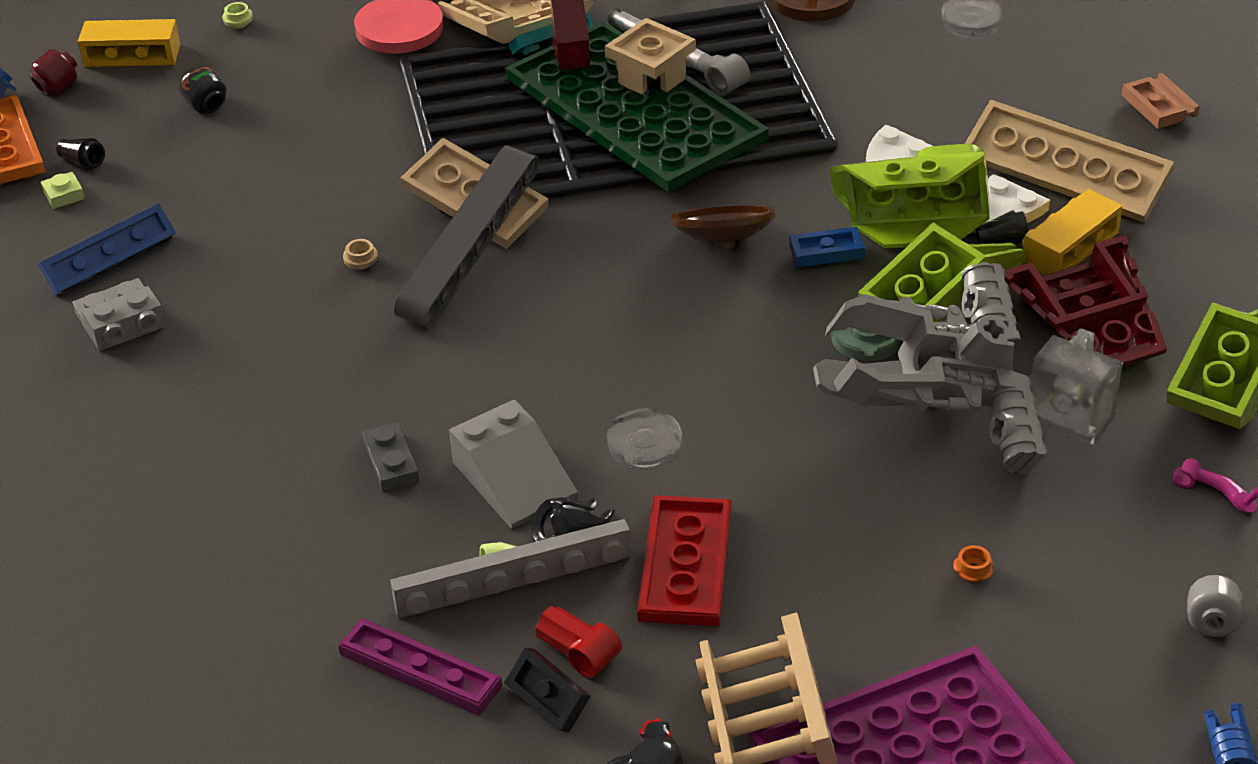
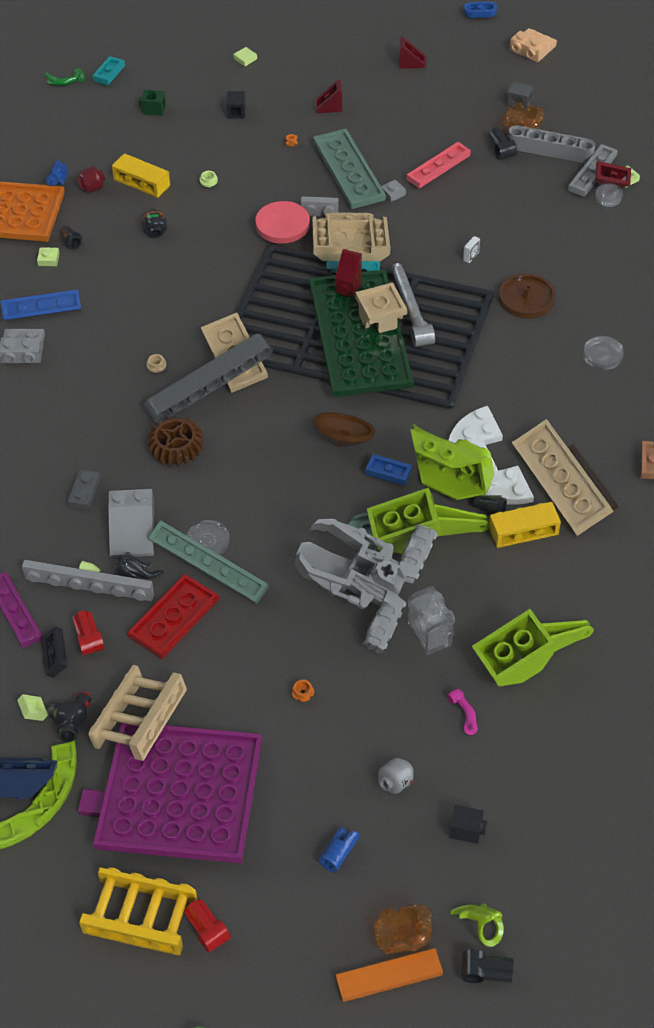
camera: 30 degrees right, 10 degrees up
dark red wedge [1004,235,1167,373] -> none
none -> reddish brown gear [147,416,204,467]
none -> sand green plate [148,520,269,604]

